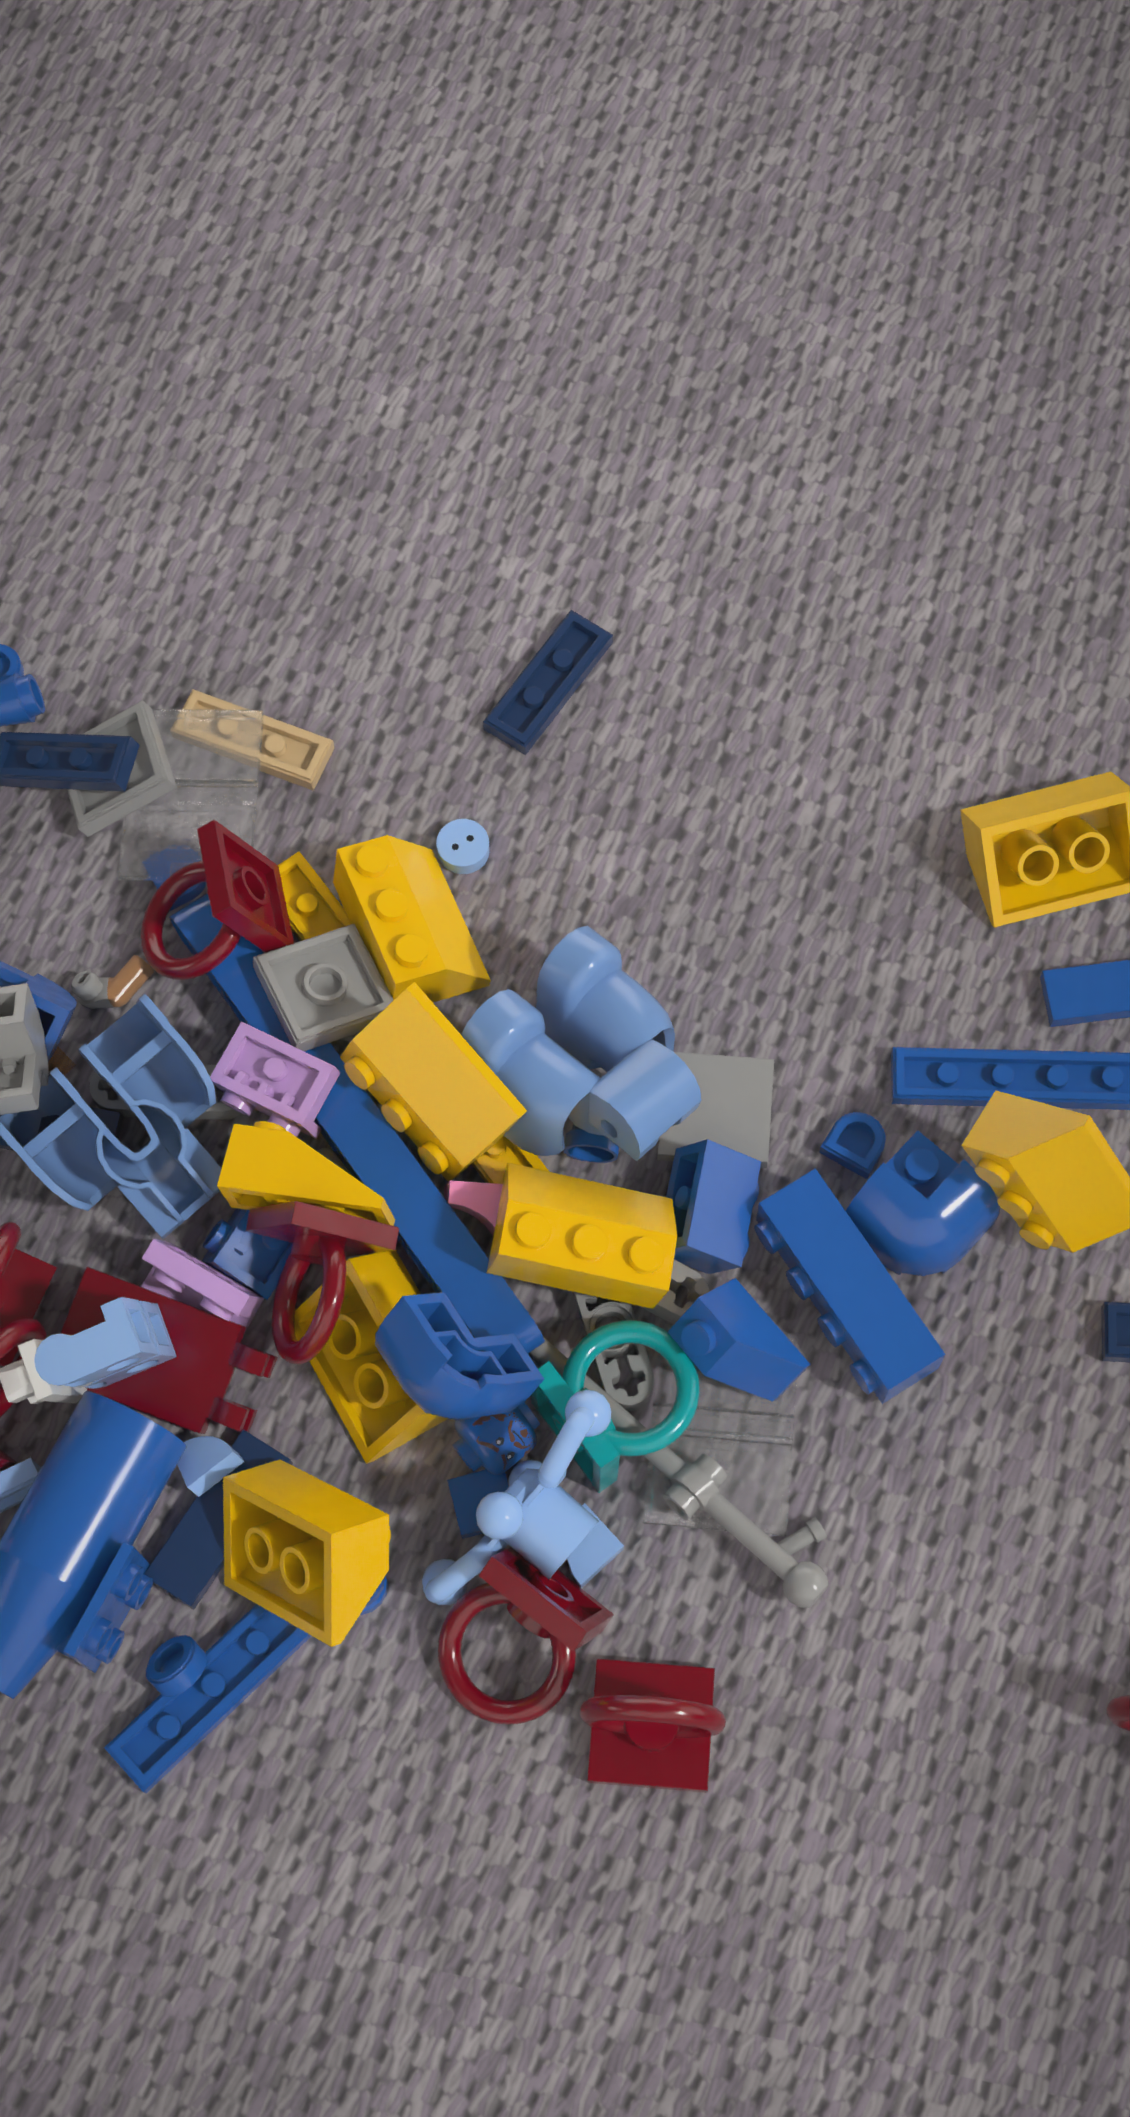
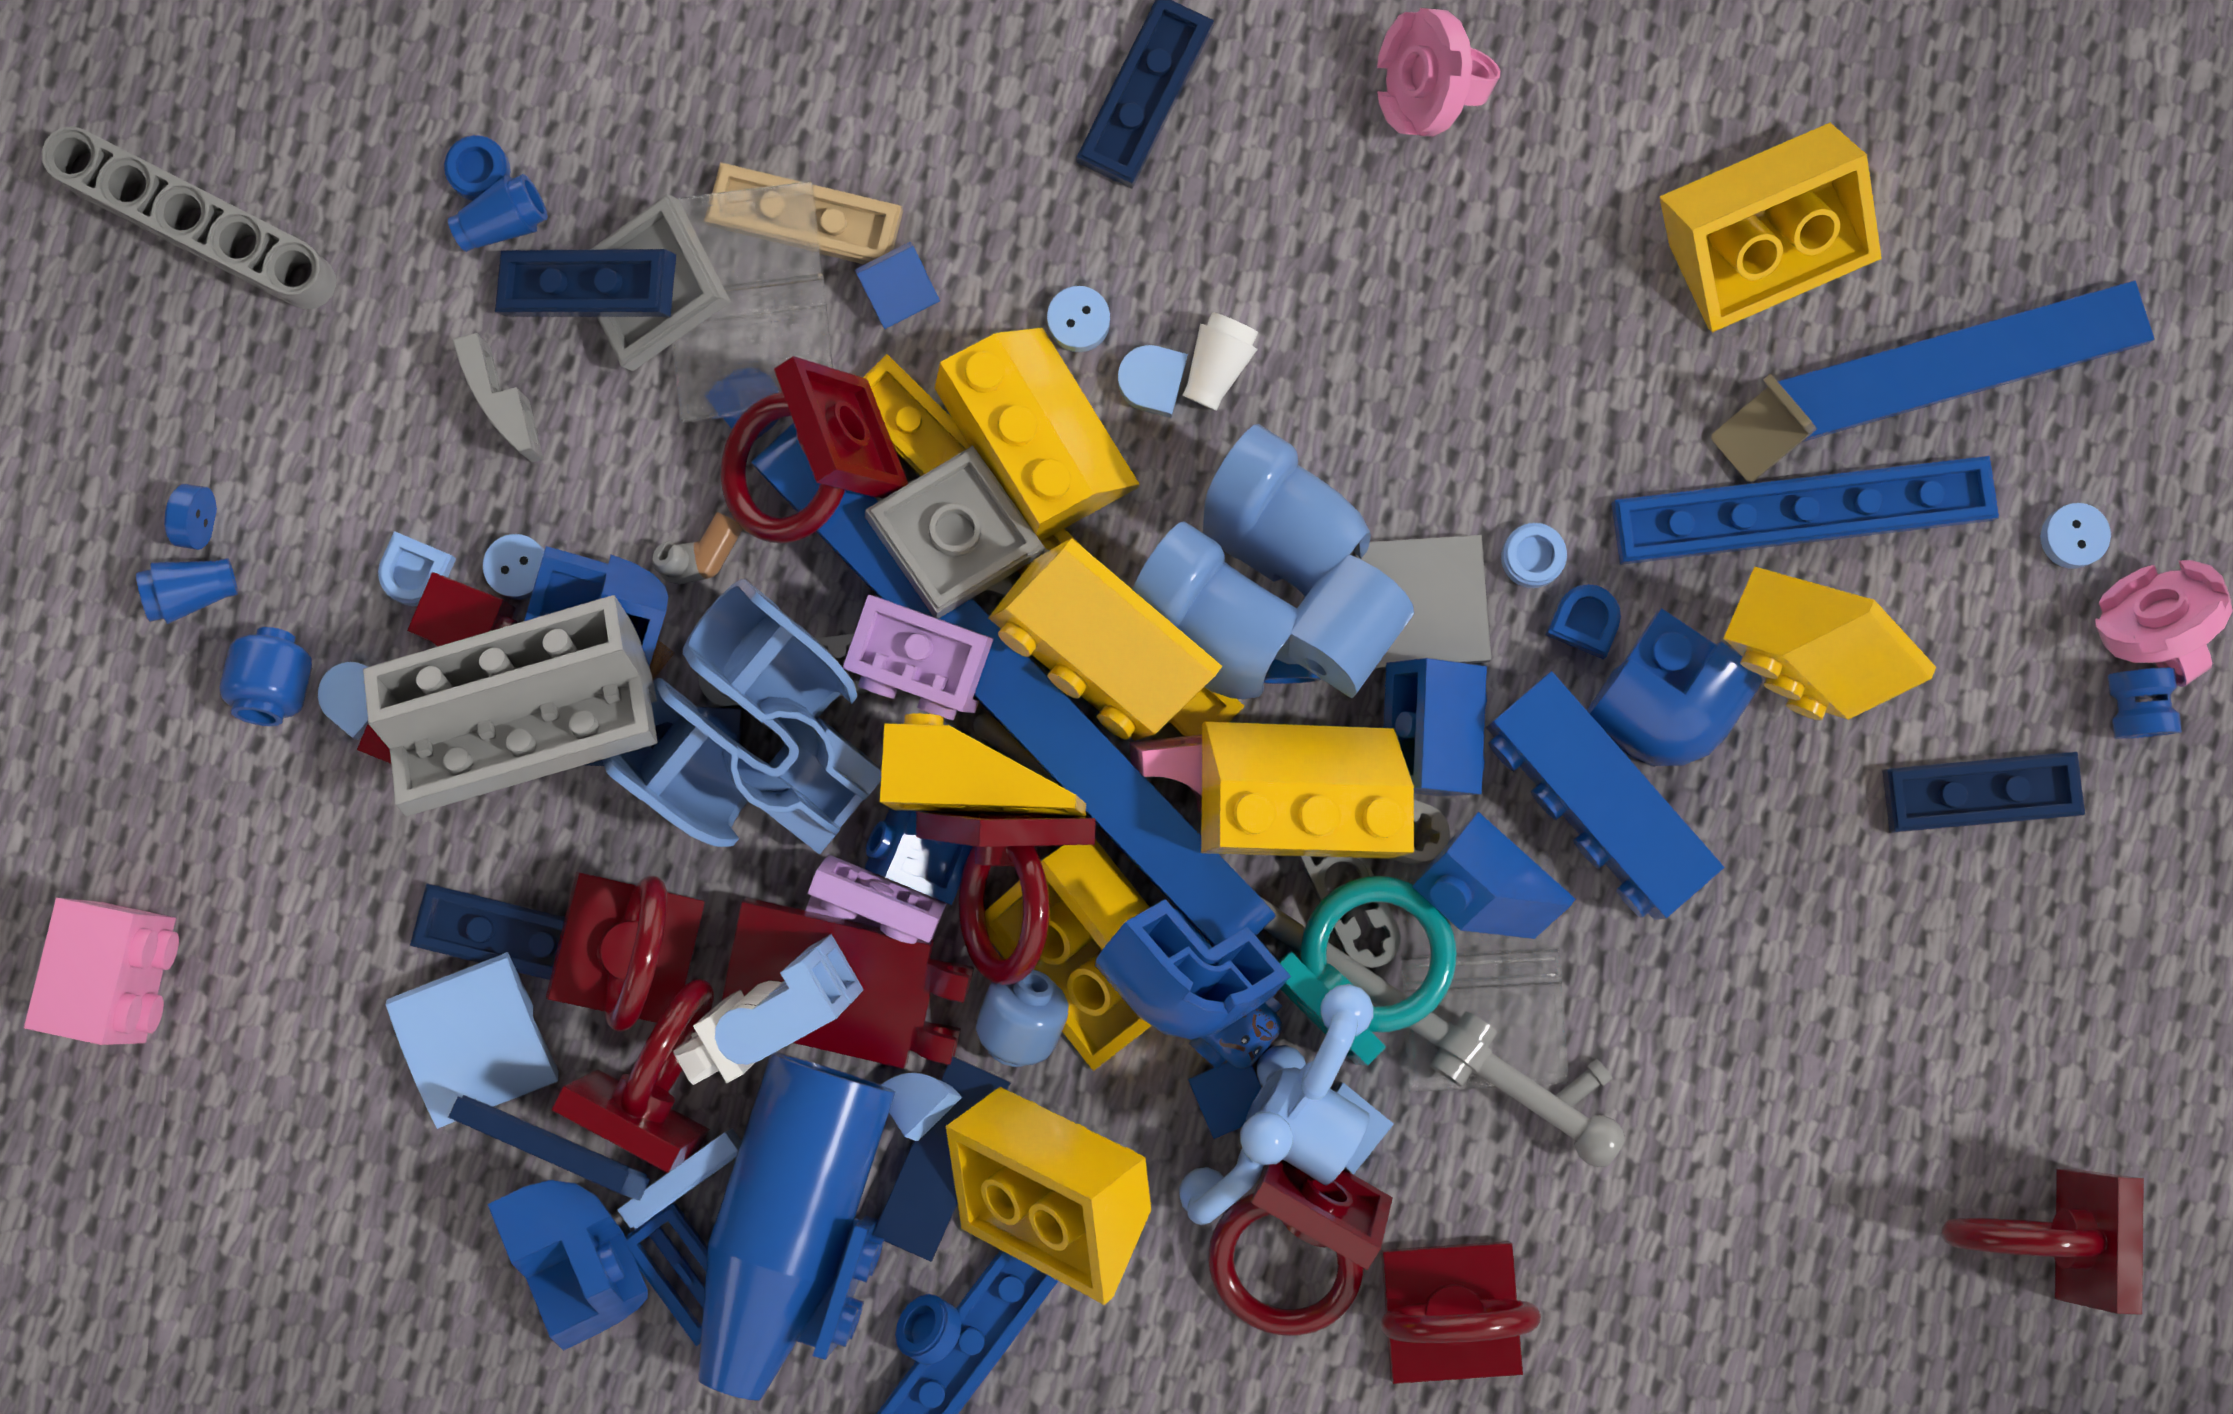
camera: 10 degrees left, 15 degrees up
none -> blue tile [854,242,940,329]
none -> medium blue head [976,970,1069,1067]
none -> light blue tile [1118,345,1188,418]
none -> white cone [1182,312,1258,411]
none -> bright pink tile [1377,8,1501,137]
none -> light blue tile [1501,523,1567,588]
none -> dark tan bracket [1711,374,1817,482]

